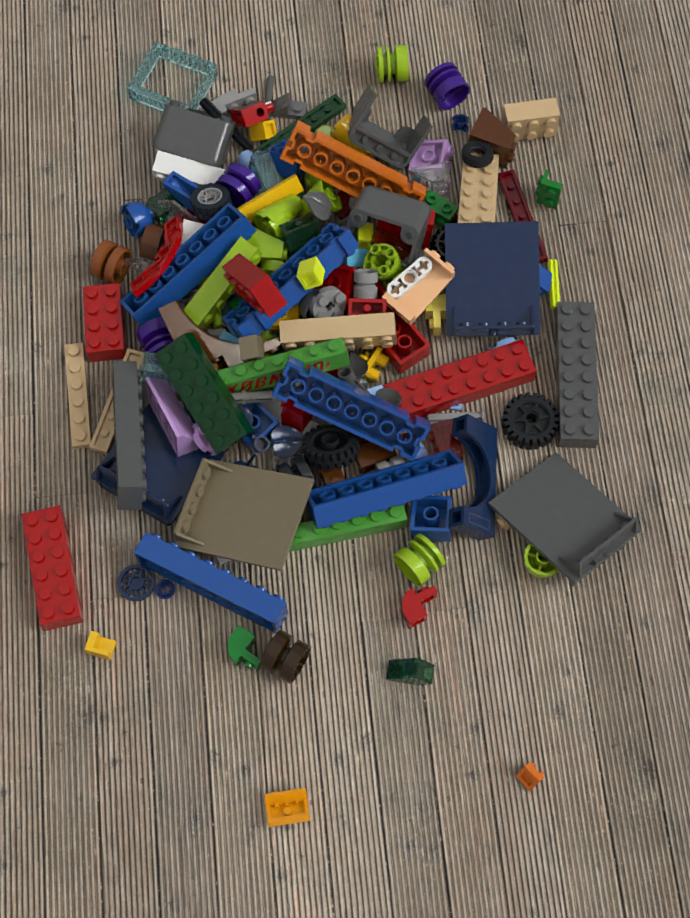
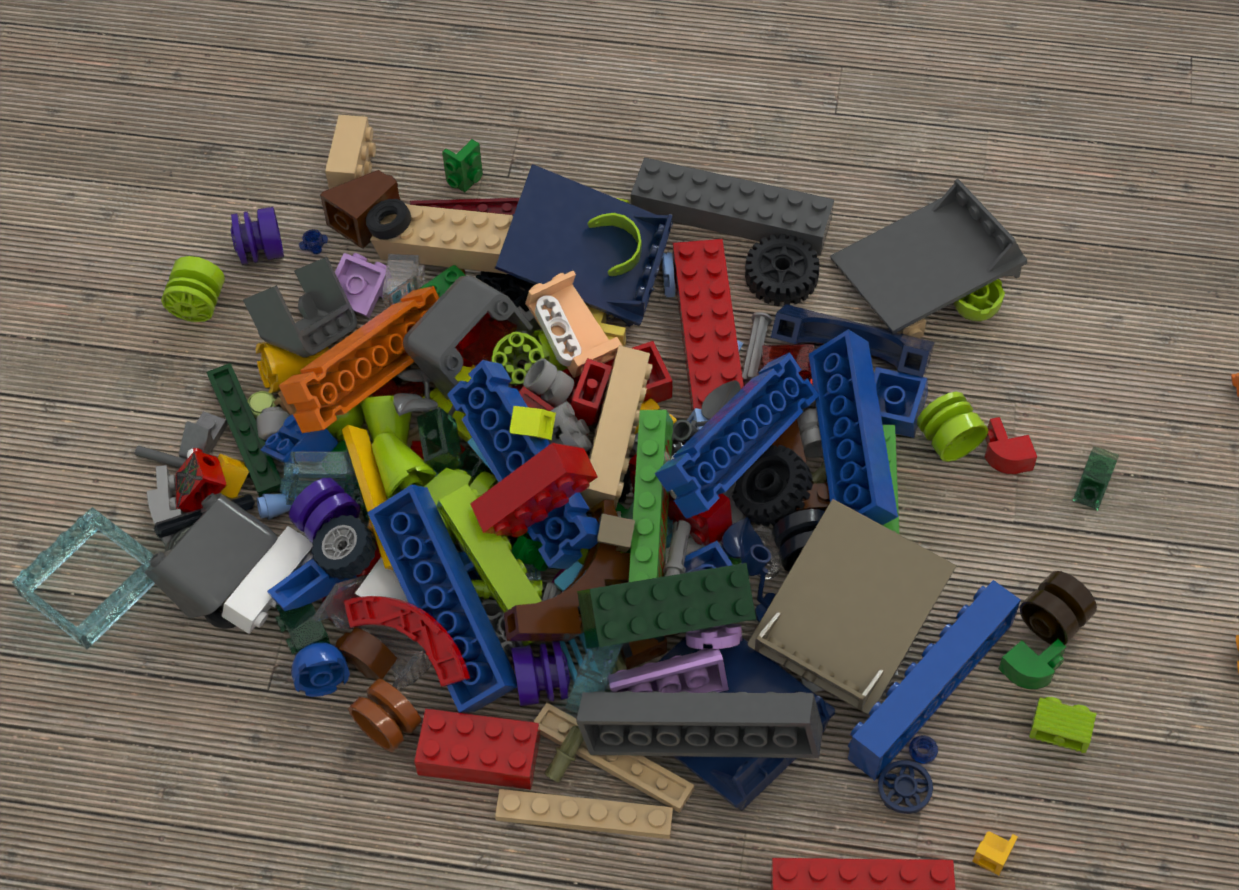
camera: 75 degrees left, 10 degrees down
none -> olive axle [544,726,584,783]
none -> lime piece [587,213,641,276]
none -> lime brick [1029,697,1097,753]

